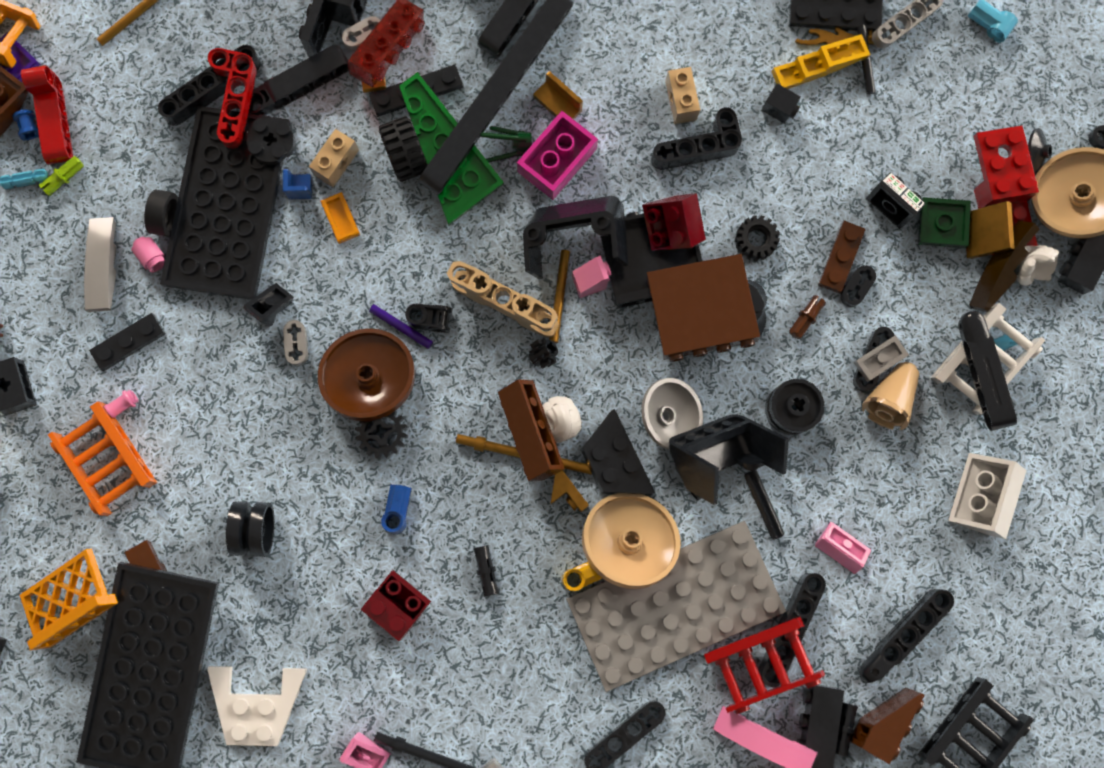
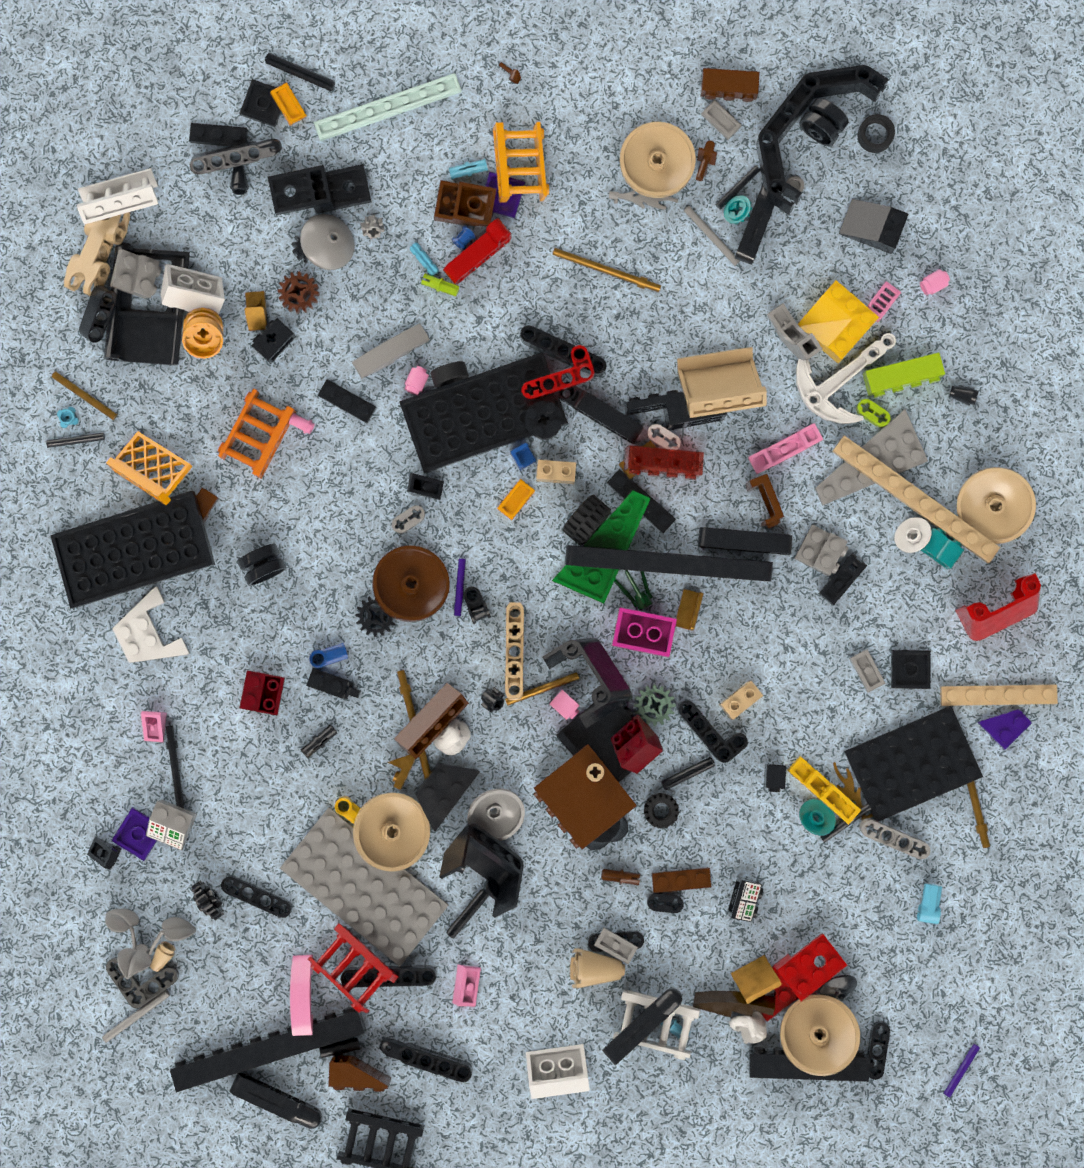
camera: 65 degrees right, 5 degrees up
black wheel [765,379,825,435] -> none
dark green plate [918,197,971,248] -> none
none -> black hinge [306,668,361,699]
none -> tan bush [586,763,604,782]
none -> sand green gear [633,685,676,726]
none -> black axle [661,757,715,790]
none -> teal dish [799,799,836,836]

